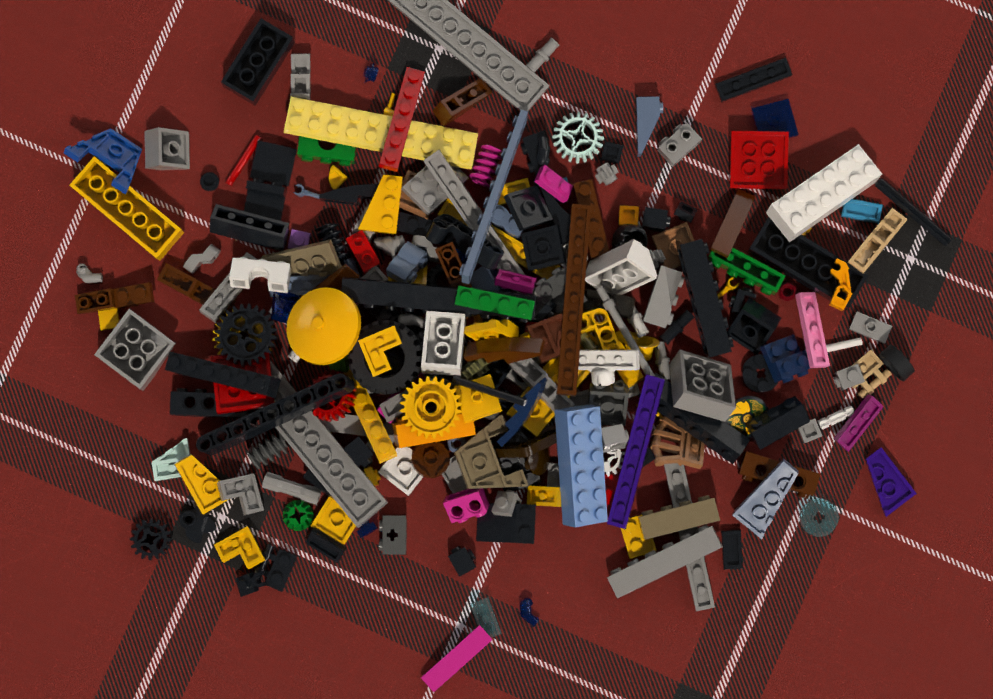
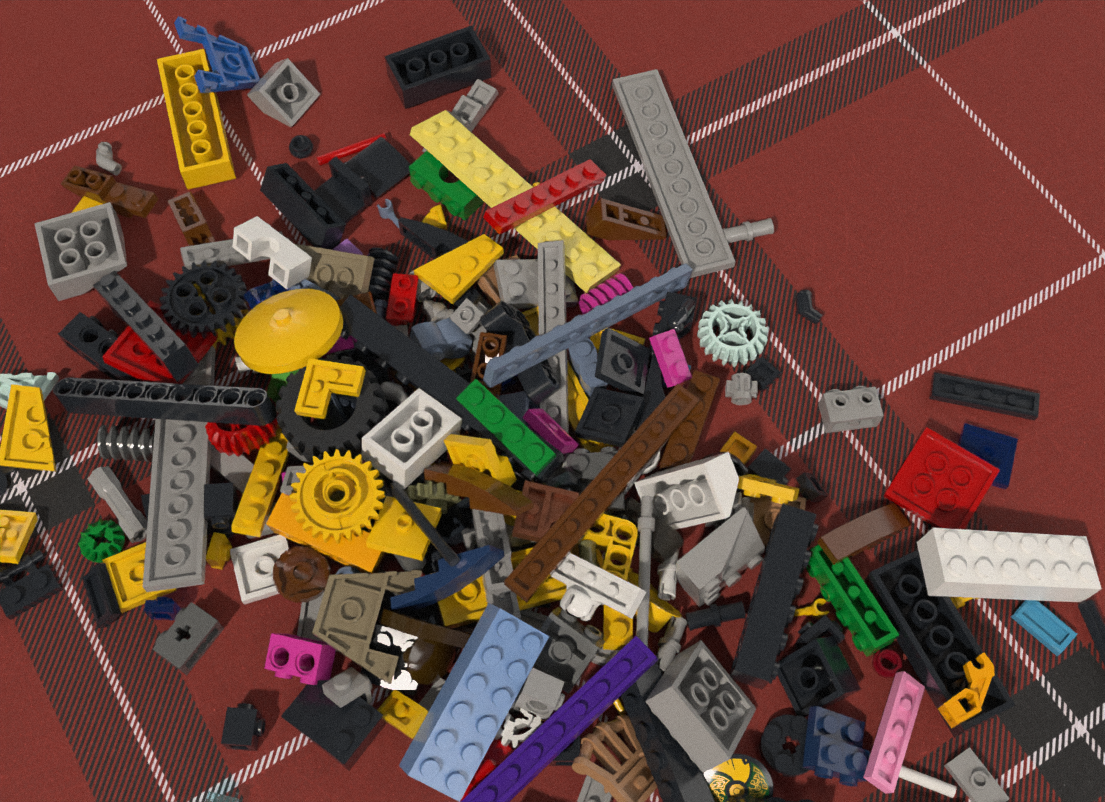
camera: 30 degrees right, 20 degrees down
light grey piece [183,244,221,274] -> none
light grey plate [217,473,264,515] -> none
clear blue plate [363,63,379,82] -> none
sand blue slope [636,97,663,157] -> none
tan slope [848,208,907,274] -> none
none -> light grey bracket [450,298,489,334]
none -> yellow plate [737,474,800,505]
none -> black arm [795,289,824,325]

